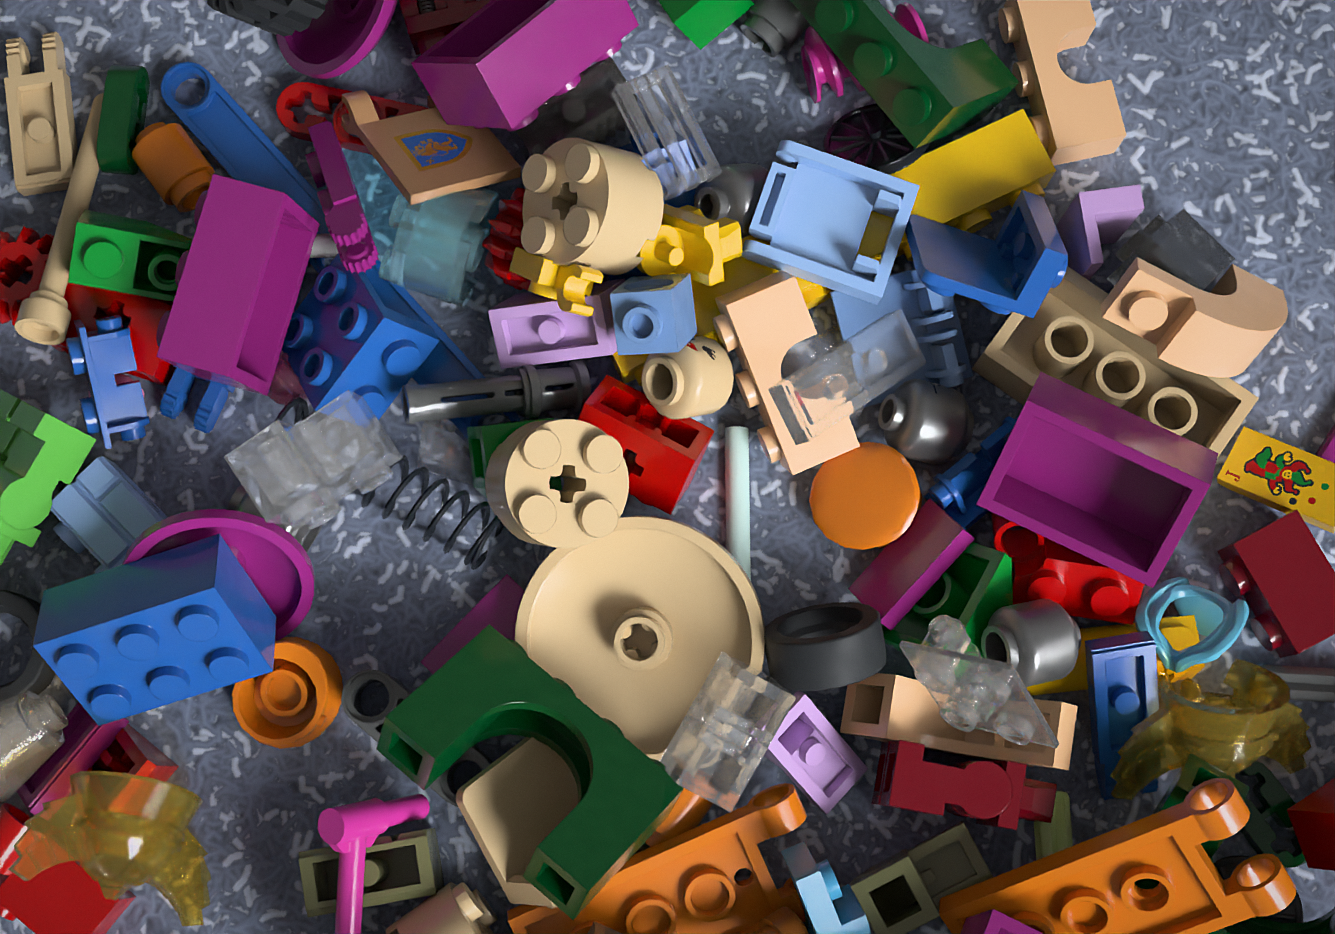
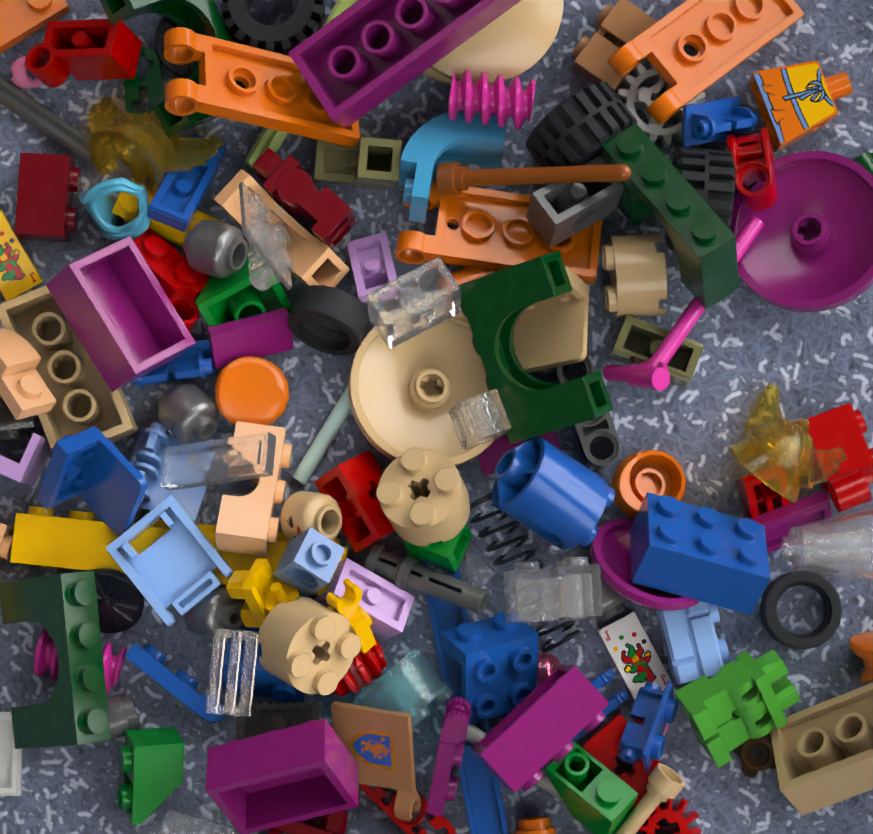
camera: 150 degrees left, 5 degrees up
none -> blue hinge [126,643,227,725]
none -> clear brick [449,389,511,451]
none -> blue cylinder [491,436,615,550]
none -> white tile [597,611,673,701]

